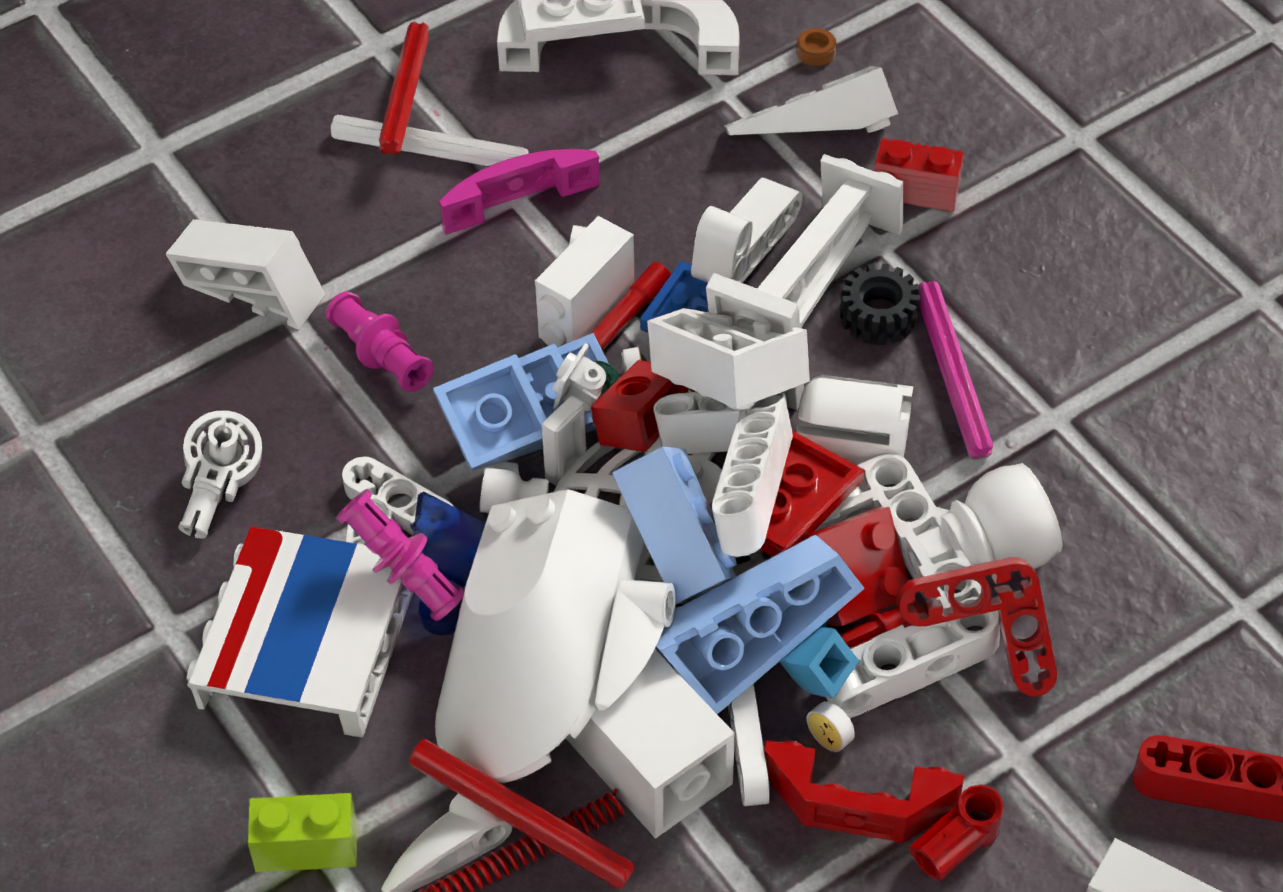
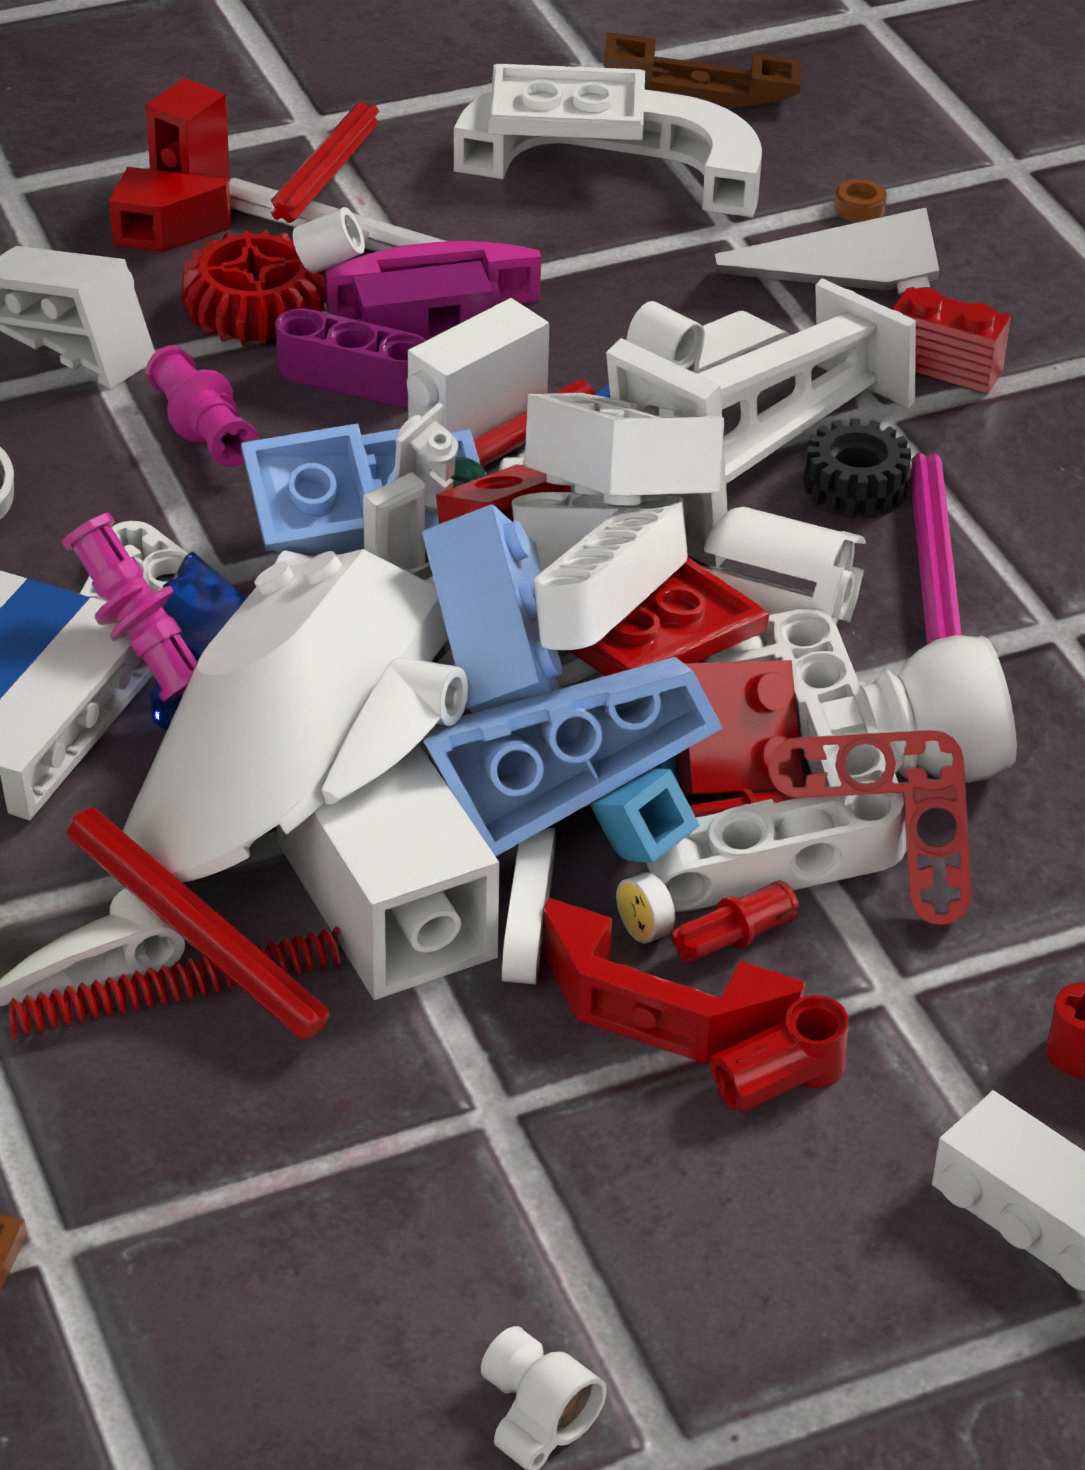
camera: 10 degrees right, 10 degrees down
none -> red slope [109,167,231,252]
none -> red brick [145,78,230,181]
none -> red gear [181,230,326,346]
none -> magenta beam [275,308,426,408]
none -> white piece [293,207,370,273]
none -> magenta brick [353,261,501,341]
none -> red axle [671,880,799,962]

